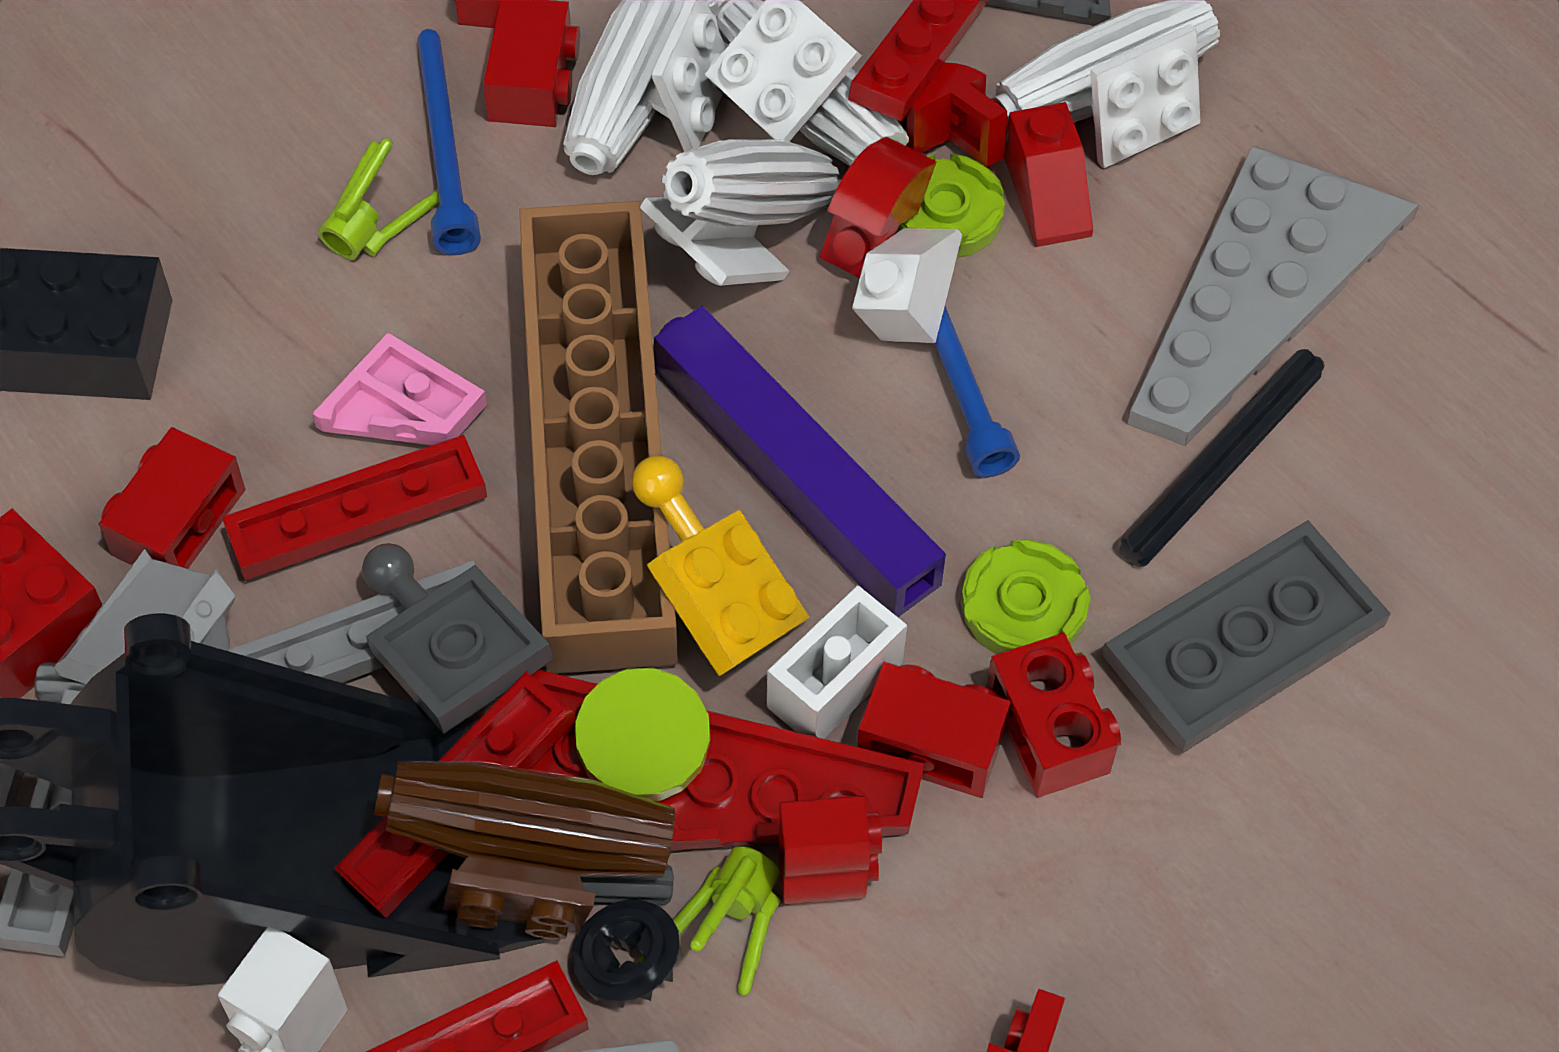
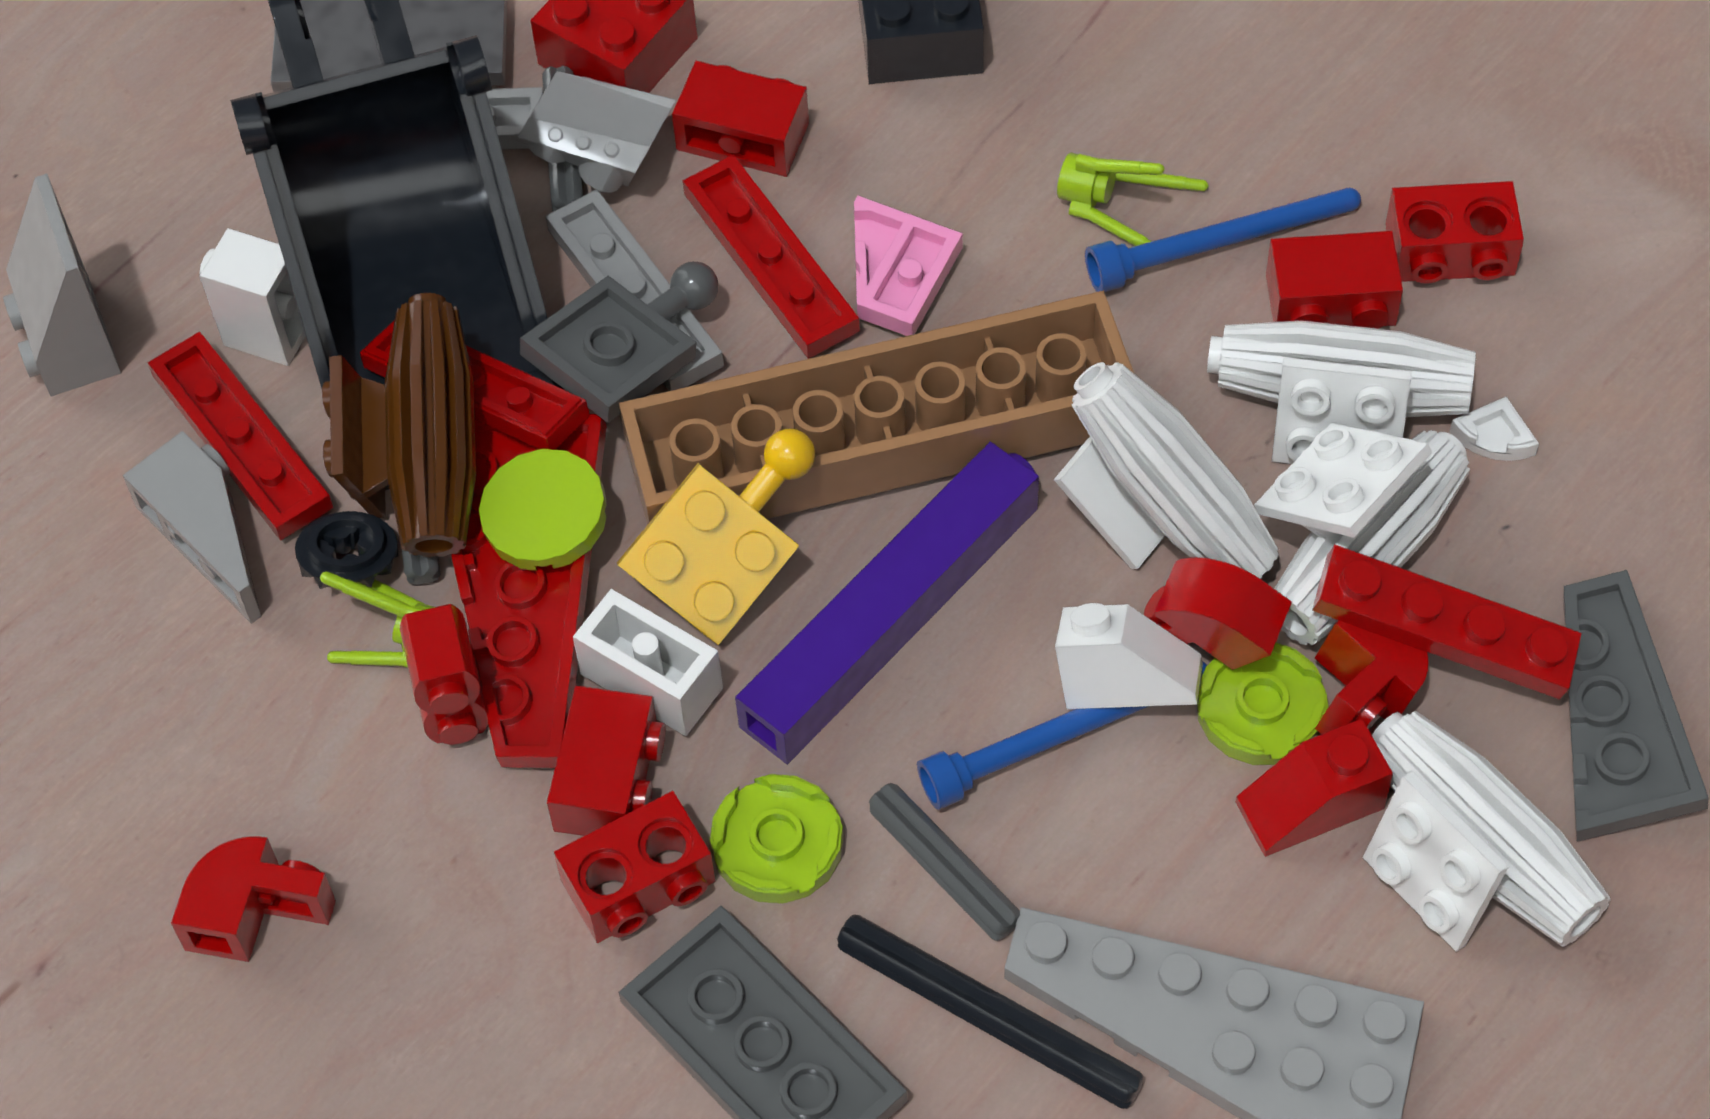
camera: 85 degrees right, 0 degrees up
none -> dark grey axle [869,783,1020,941]

